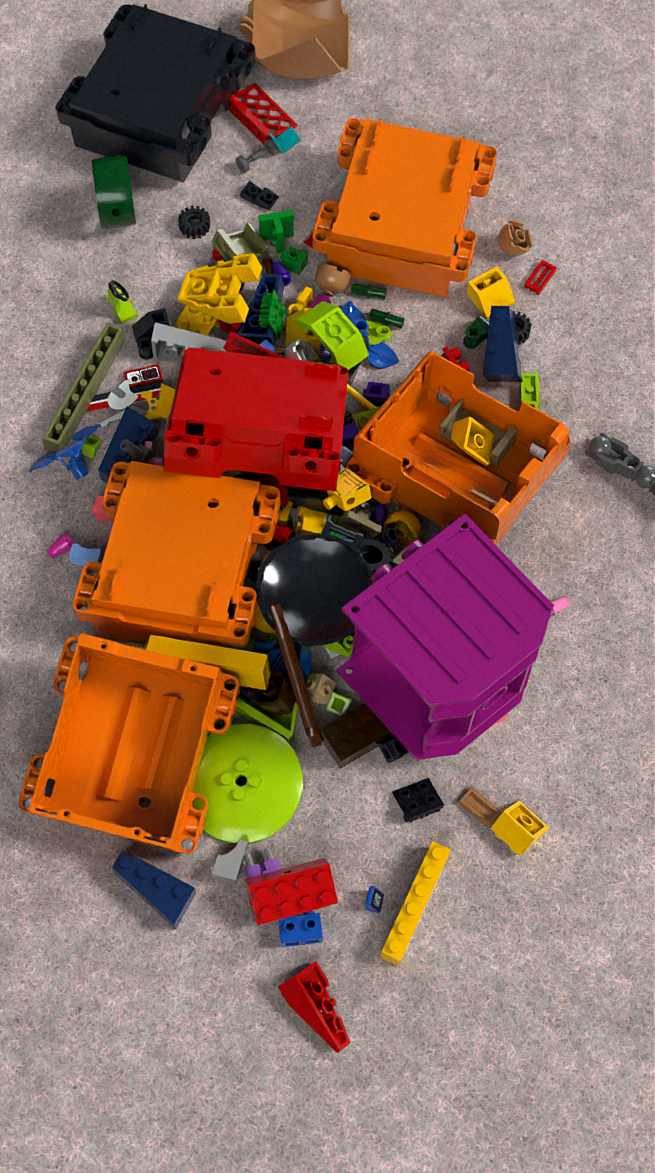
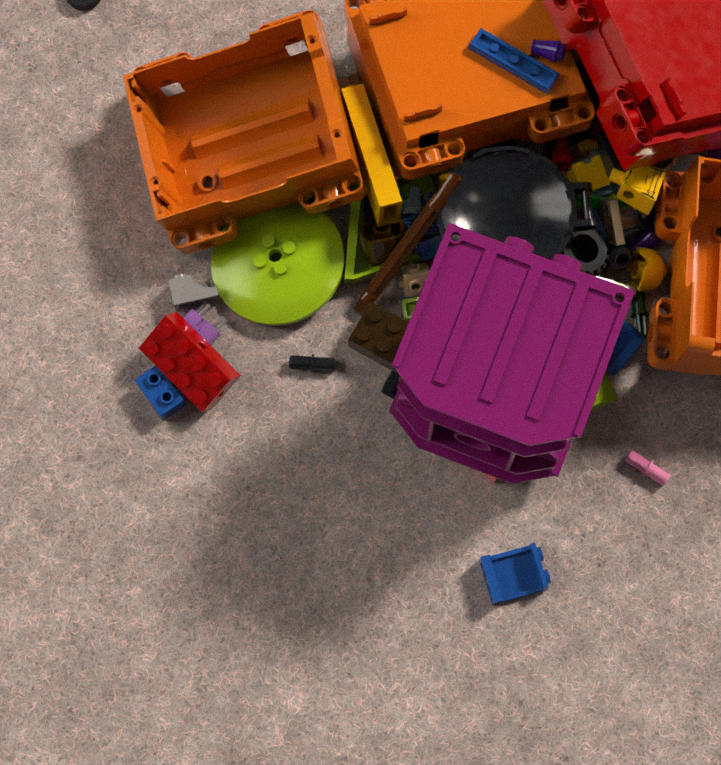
camera: 65 degrees right, 10 degrees up
dark blue wedge [112,850,196,930] -> none
red wedge [277,961,350,1053] -> none
slope [365,886,384,913] -> none
yellow brick [380,841,451,966] -> none
black hinge [392,778,445,823] -> none
medium nougat tile [458,787,502,829] -> none
yellow slope [490,801,549,856] -> none
none -> black axle [289,354,335,372]
none -> blue tile [468,28,560,94]
none -> blue panel [479,542,551,605]
none -> dark purple cone [531,39,566,63]

